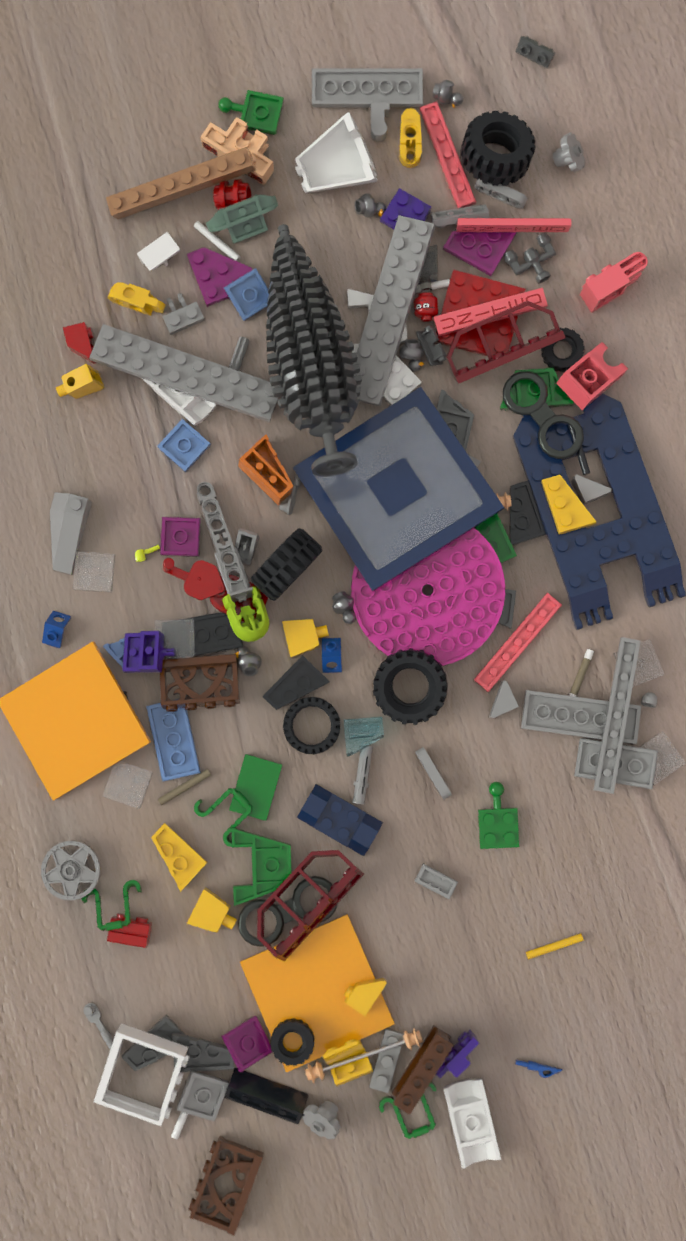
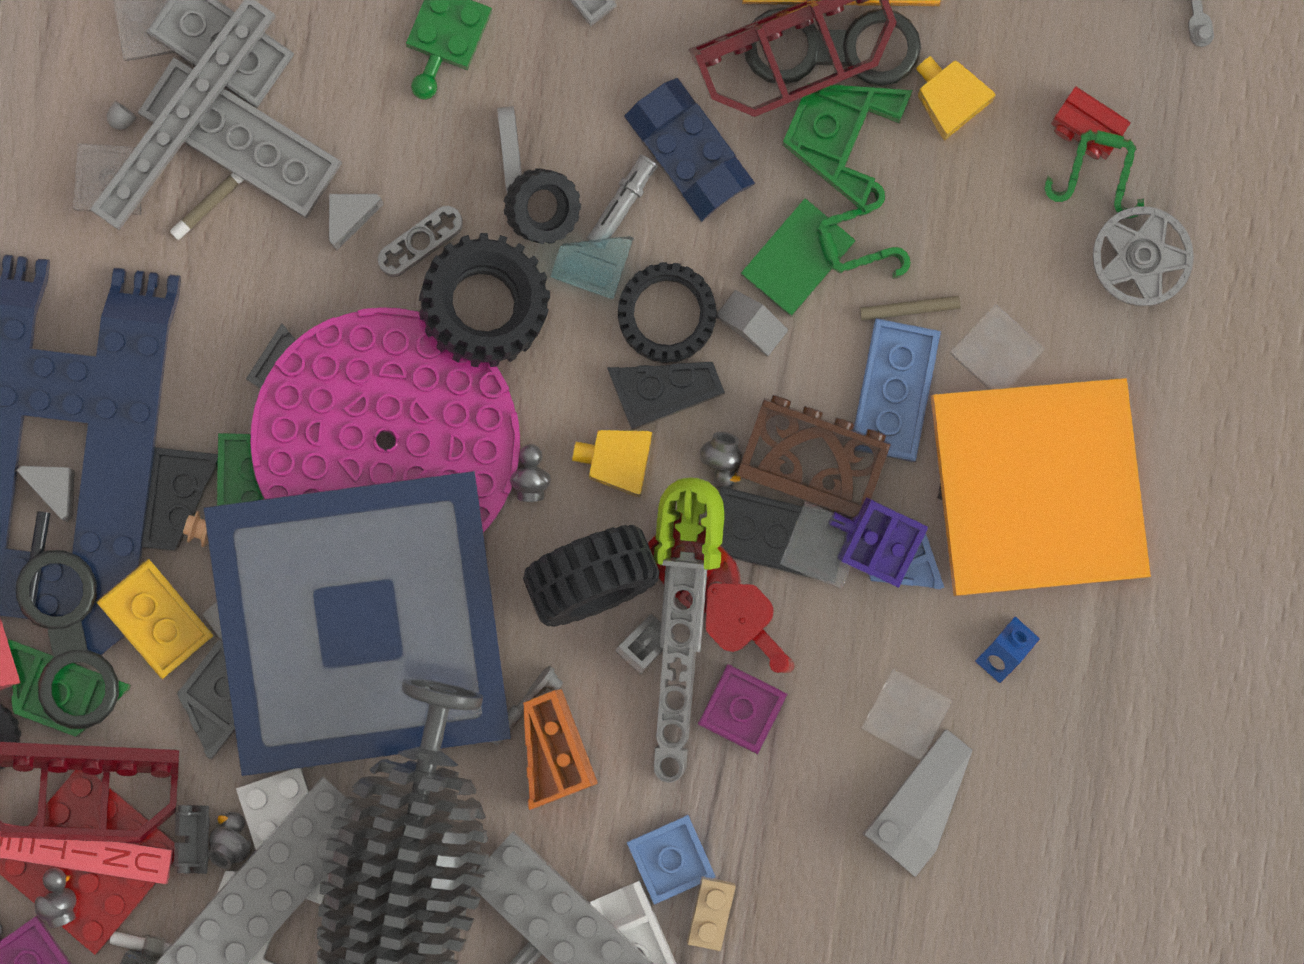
camera: 155 degrees left, 0 degrees up
neon yellow hand [135,545,160,562] -> none
yellow wing [151,823,208,892] -> none
blue bracket [322,638,342,673] -> none
red head [414,293,438,322] -> none
coral tile [474,593,562,692] -> none
yellow wing [541,475,596,535] -> none
none -> flat silver animal [35,868,77,928]
none -> yellow tile [96,559,214,679]
none -> light grey beam [378,206,463,277]
none -> black tyre [504,168,581,244]
none -> tan plate [687,876,736,951]
none -> light grey slope [716,290,788,356]

